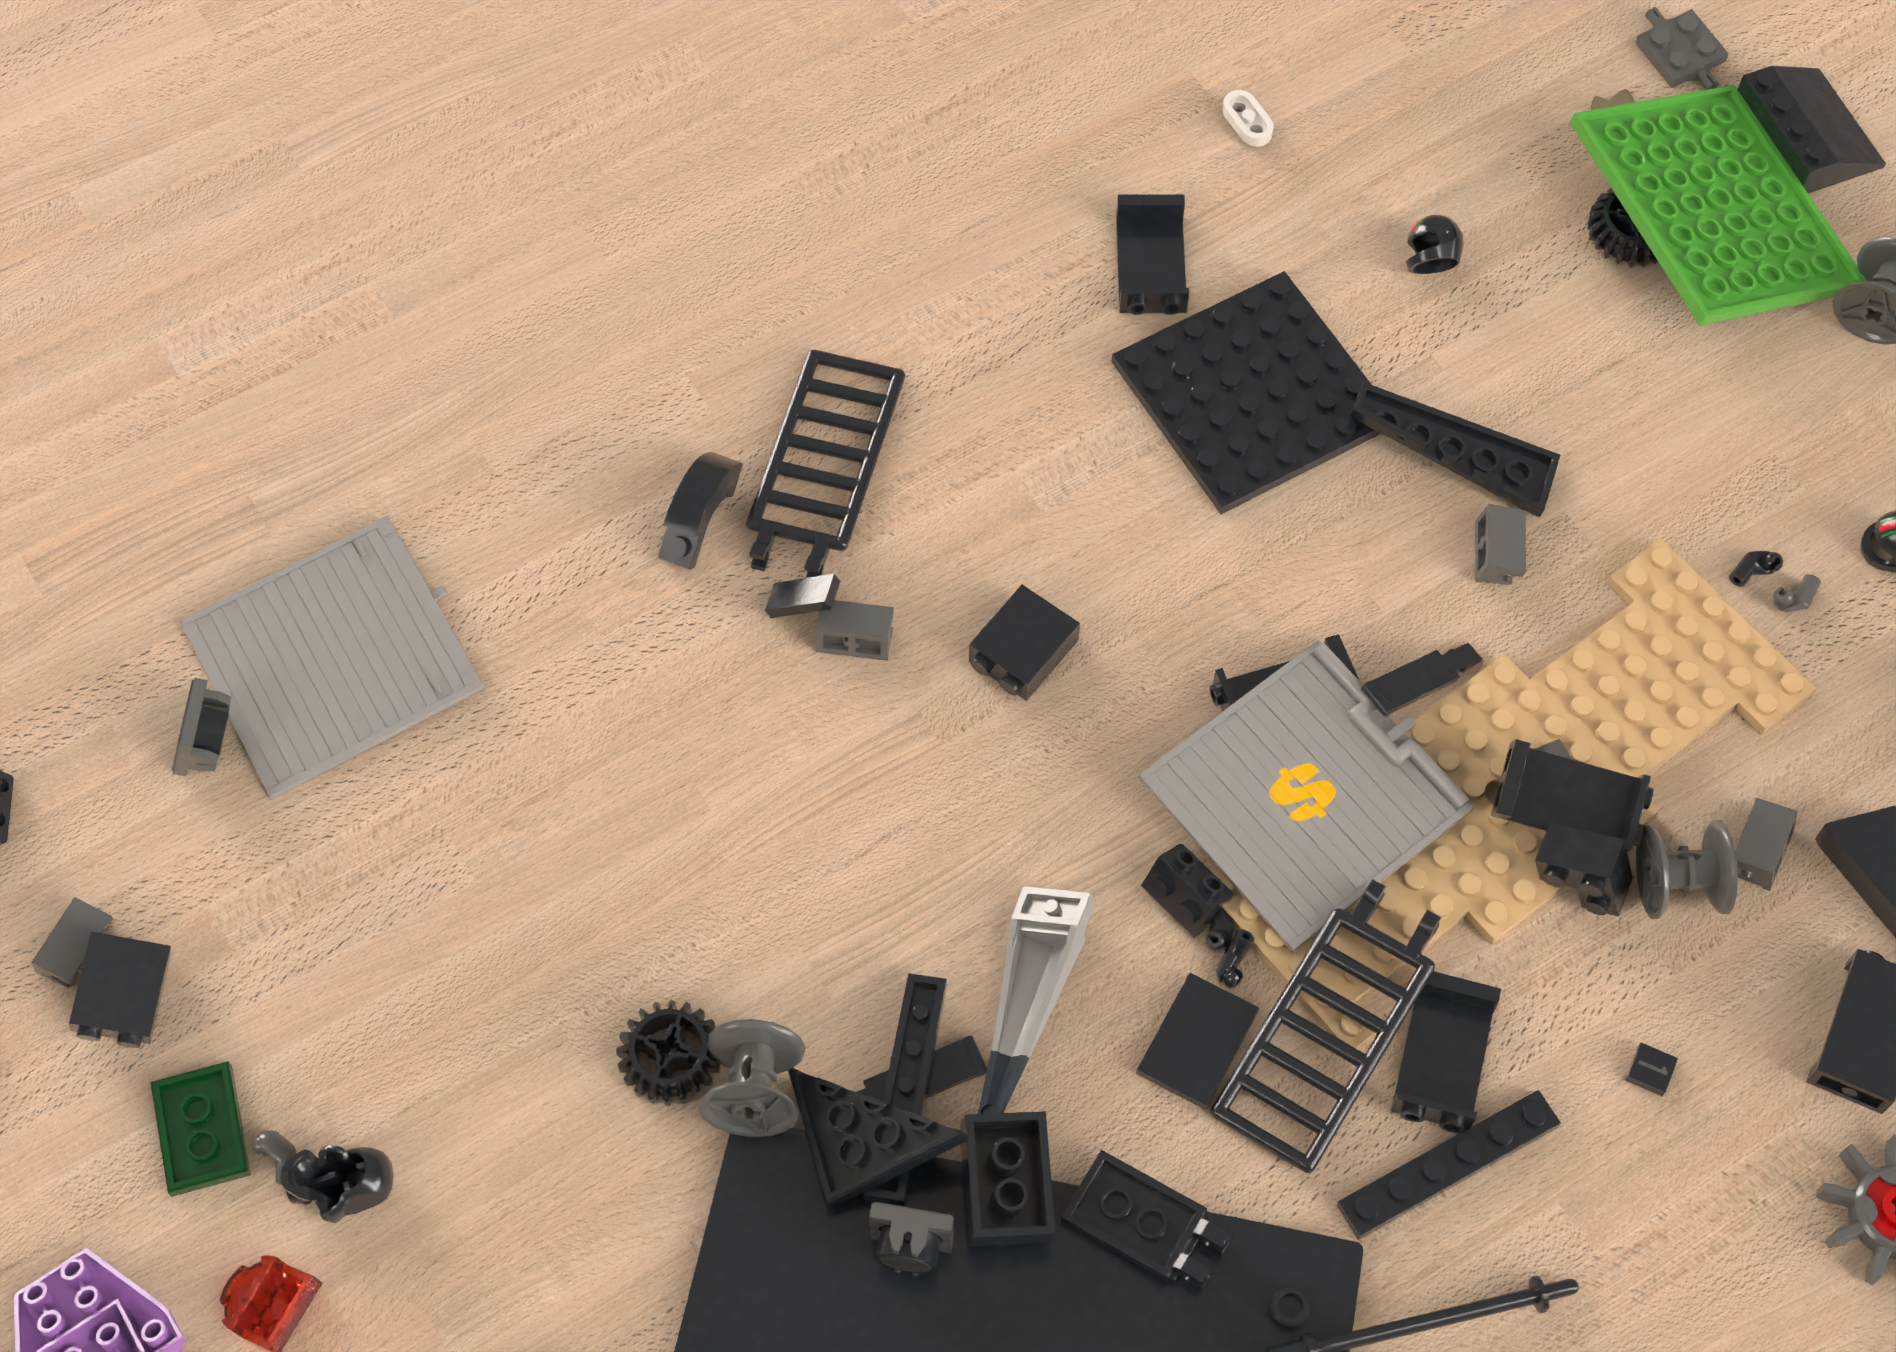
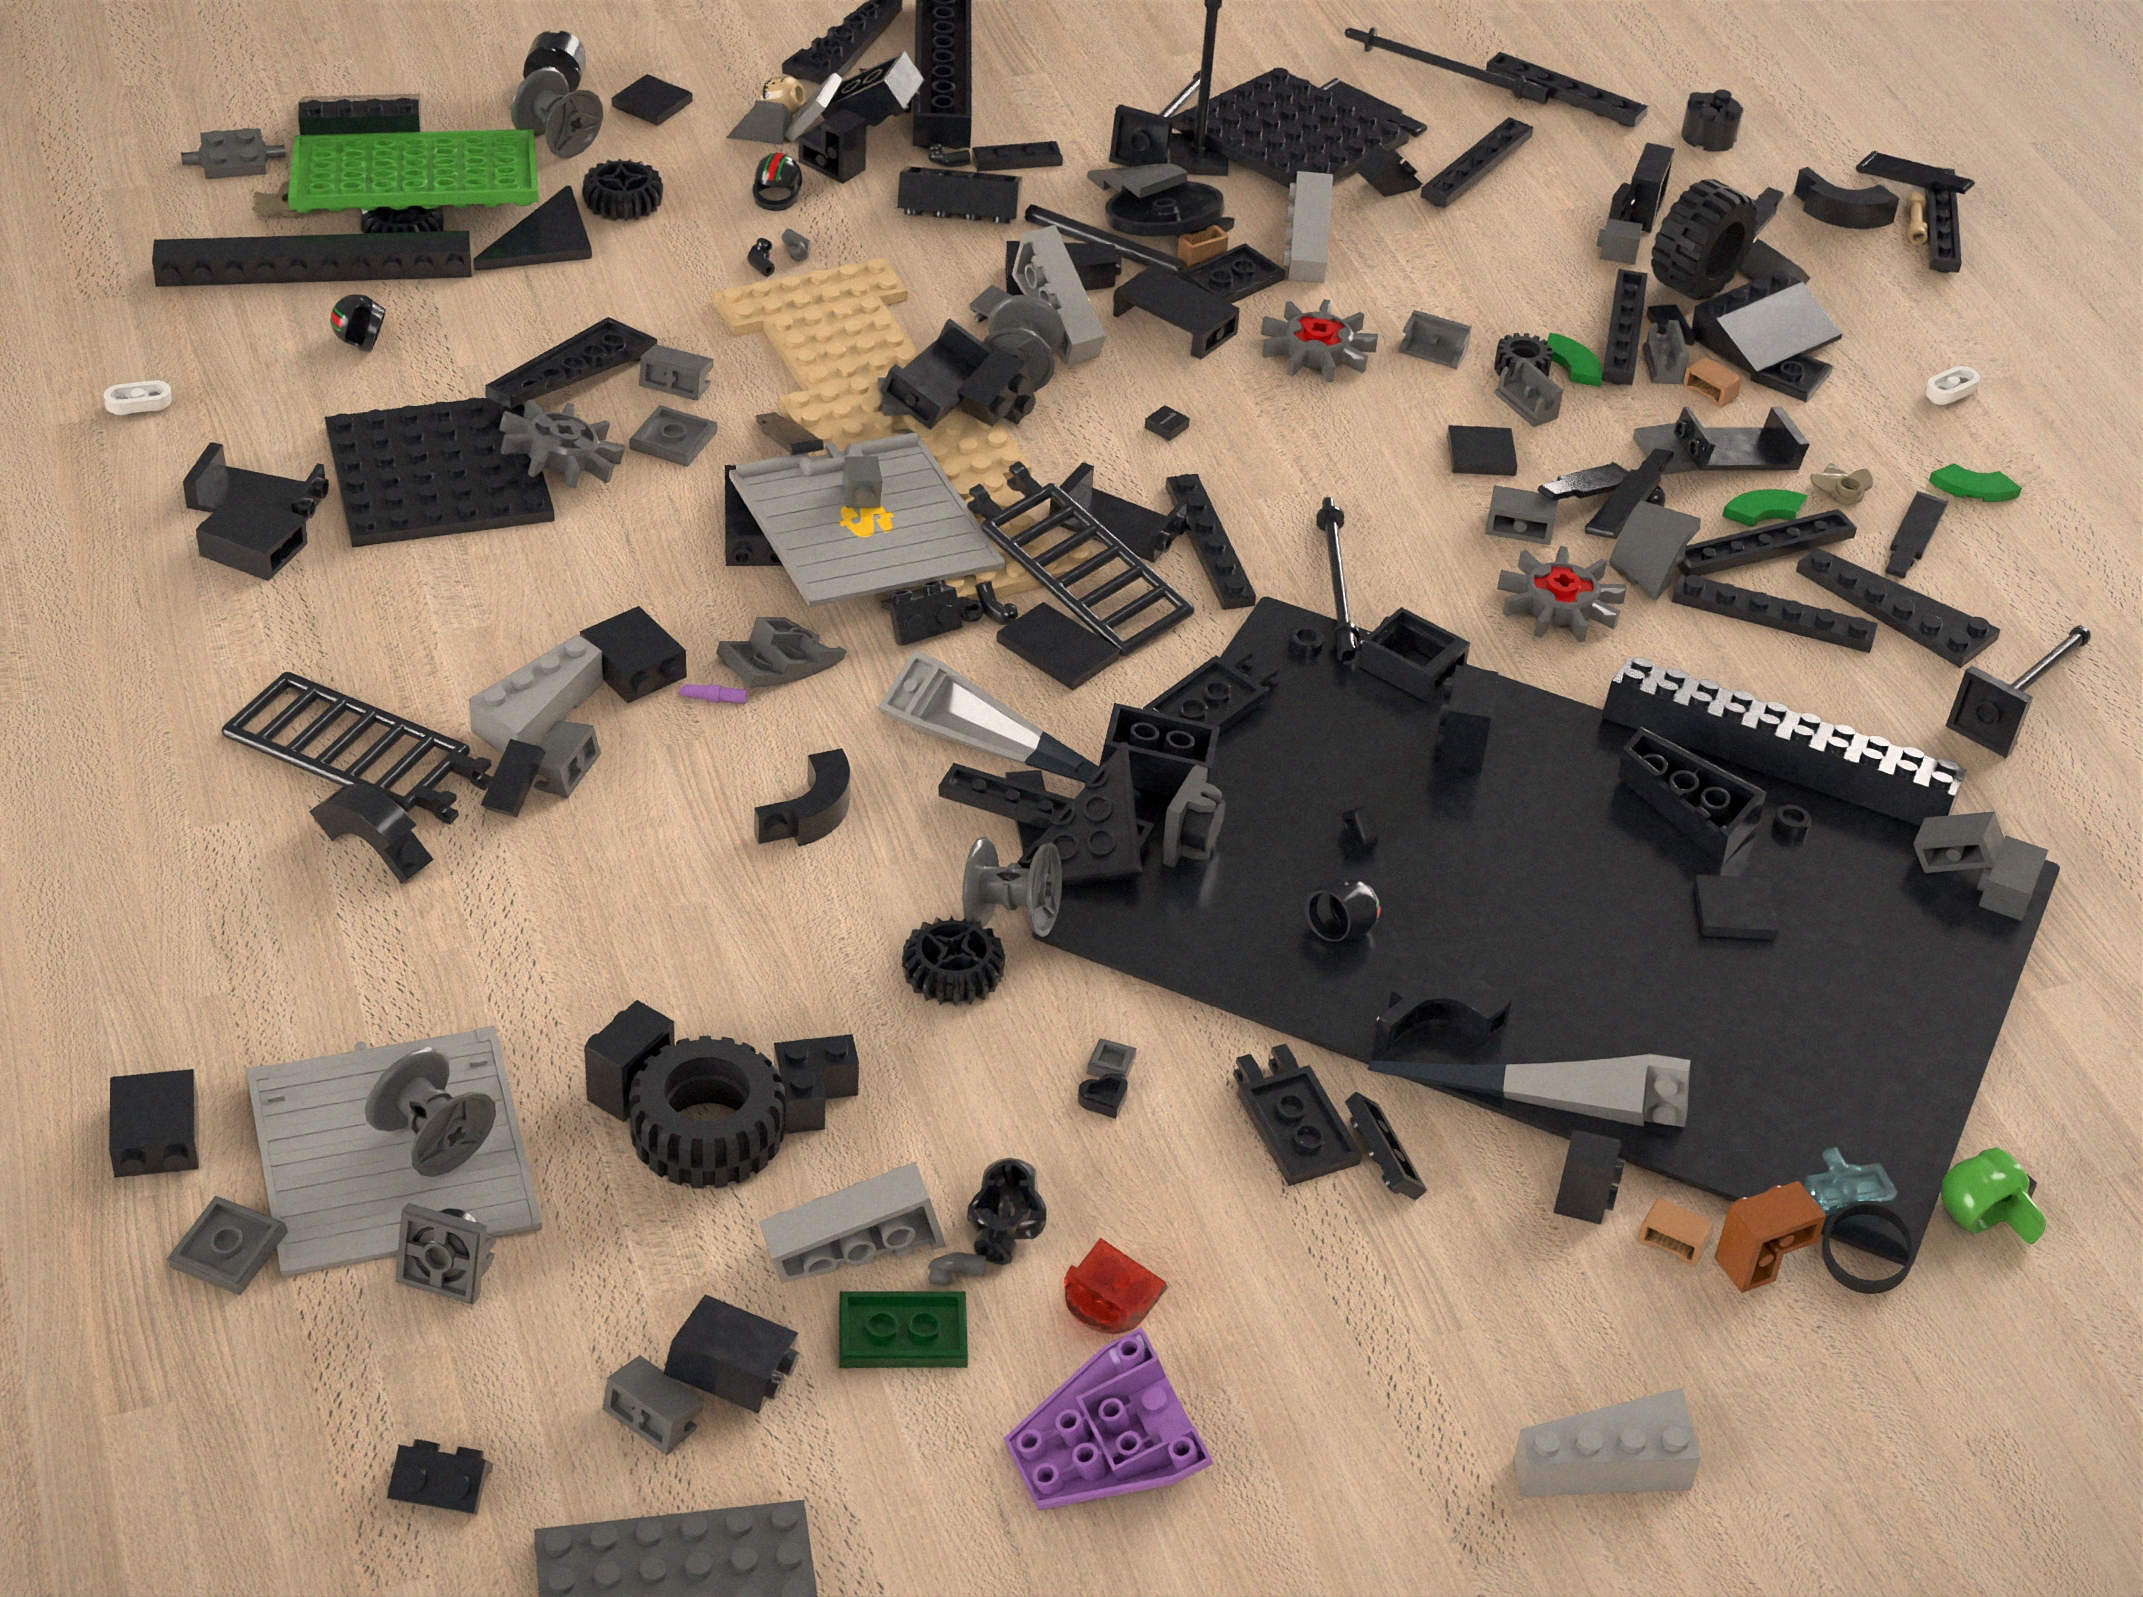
camera: 80 degrees left, 20 degrees down
none -> black brick [109,1069,199,1178]
none -> black brick [152,231,472,287]
none -> dark grey tile [167,1195,288,1295]
none -> black brick [196,492,308,581]
none -> dark grey piece [365,1047,496,1177]
none -> light grey wedge [469,634,603,754]
none -> black tile [473,185,592,271]
none -> dark grey gear [499,399,625,488]
none -> black gear [582,158,663,221]
none -> black brick [584,1000,675,1122]
none -> dark grey tile [629,405,718,467]
none -> black tyre [629,1035,785,1189]
none -> medium lavender piece [678,684,748,704]
none -> dark grey slope [716,617,847,688]
none -> black arch [754,748,850,847]
none -> light grey wedge [759,1162,946,1283]
none -> black brick [774,1034,859,1134]
none -> dark grey brick [842,456,882,508]
none -> light grey wedge [1012,225,1105,365]
none -> black tile [1078,1073,1128,1119]
none -> dark grey tile [1087,1038,1137,1079]

